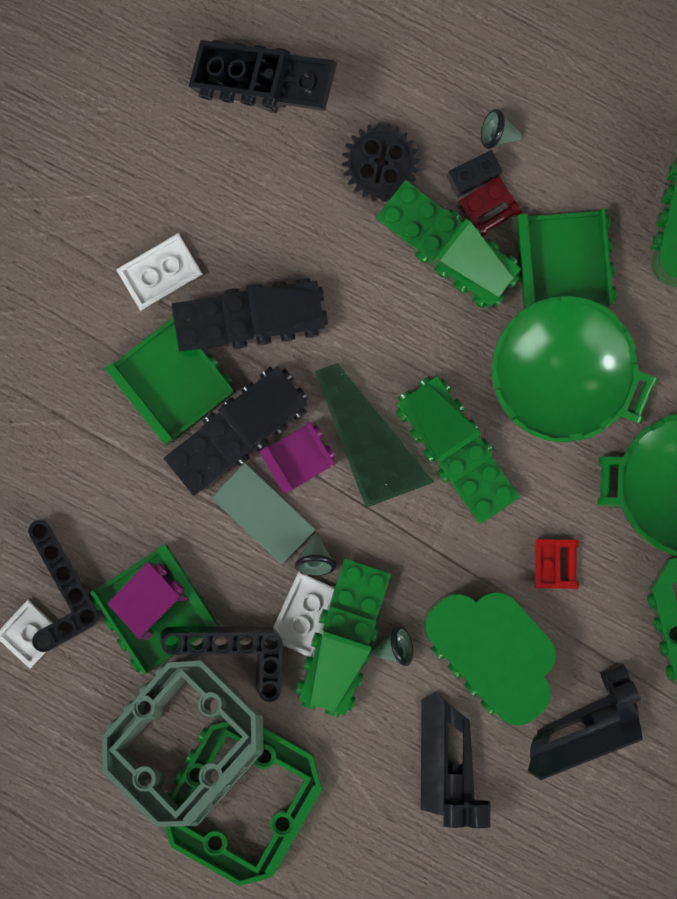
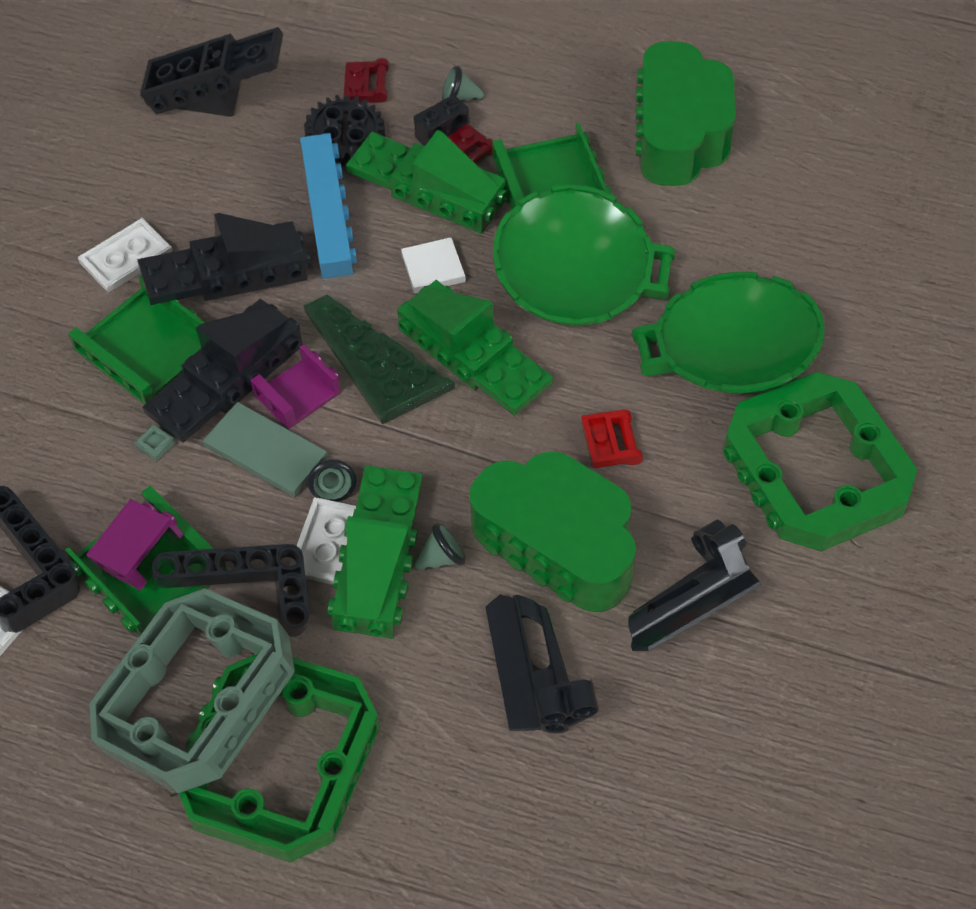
camera: 10 degrees left, 30 degrees down
none -> sand green tile [134,424,176,462]
none -> dark azure brick [300,133,357,279]
none -> dark red plate [343,58,389,103]
none -> white tile [401,237,465,294]

